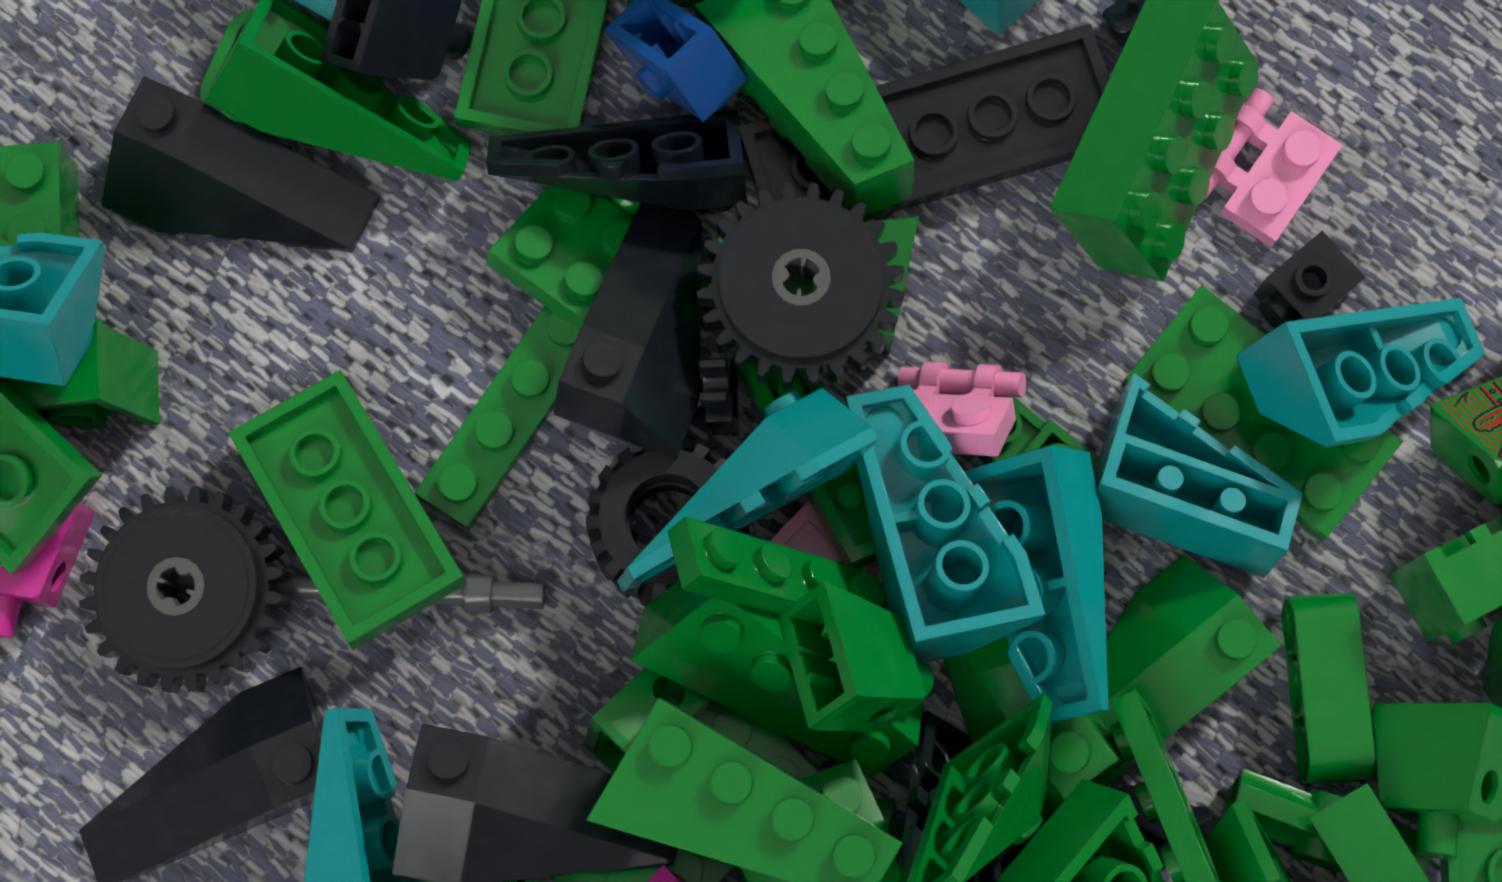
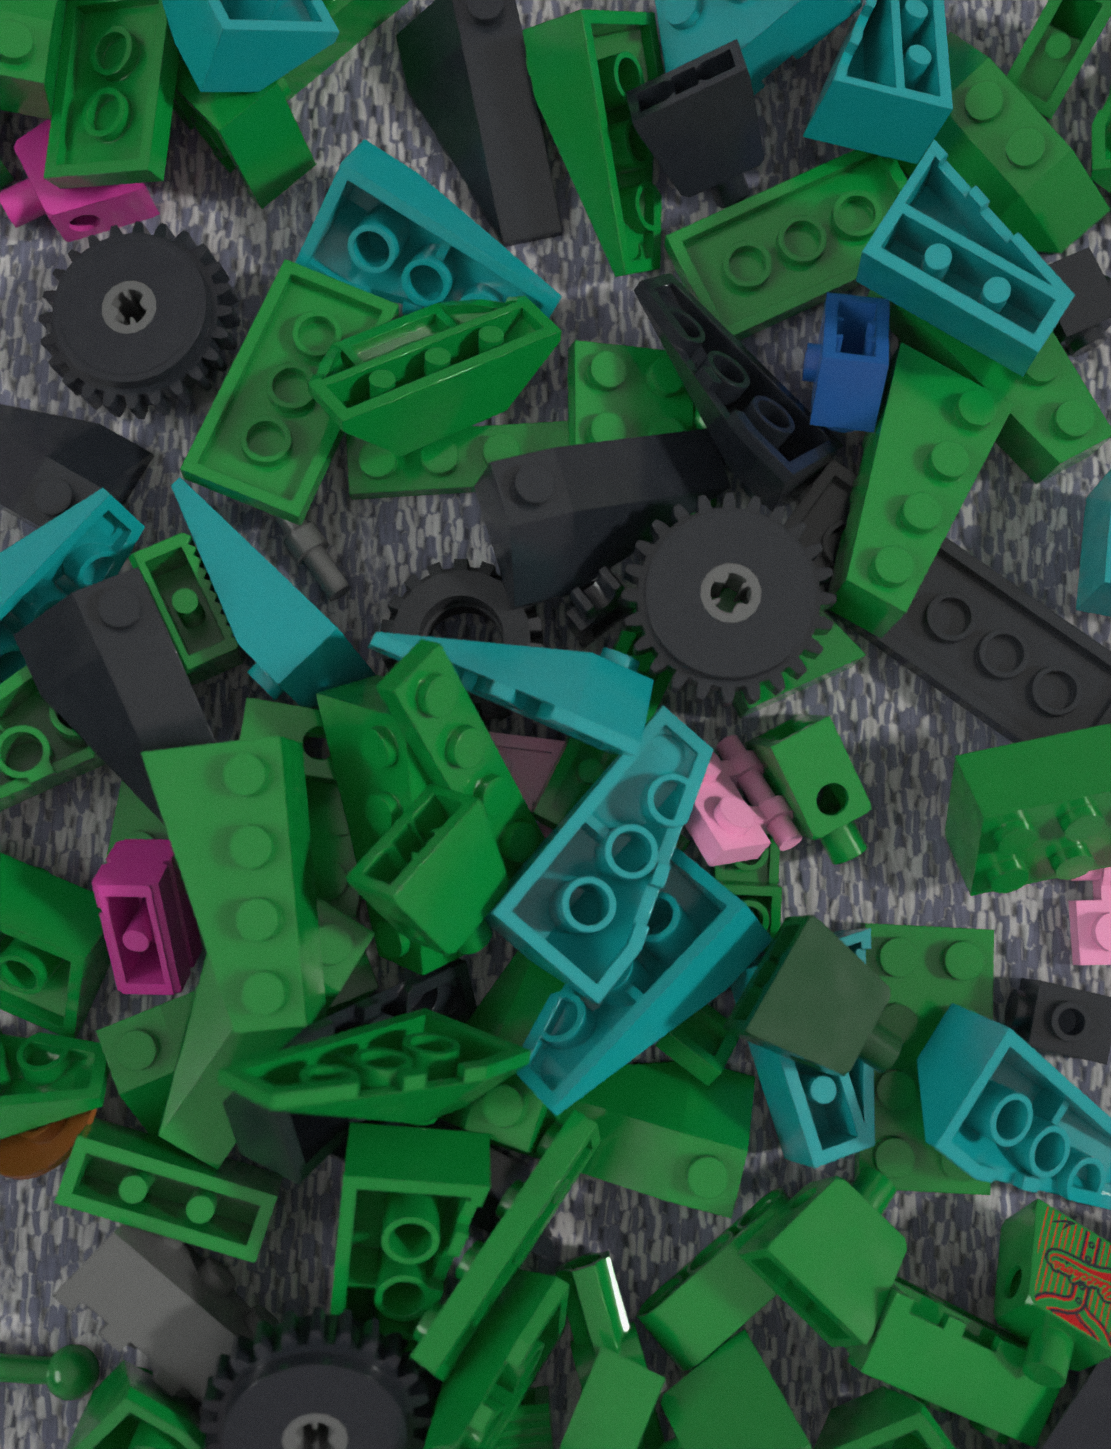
camera: 55 degrees right, 5 degrees up
none -> green brick [128,532,246,685]
none -> teal wedge [171,477,376,708]
none -> teal wedge [295,139,562,318]
none -> green wedge [308,296,562,456]
none -> green plate [655,1004,740,1086]
none -> dark green torso [722,915,903,1076]
none -> green torso [737,1167,907,1347]
none -> green torso [745,714,872,865]

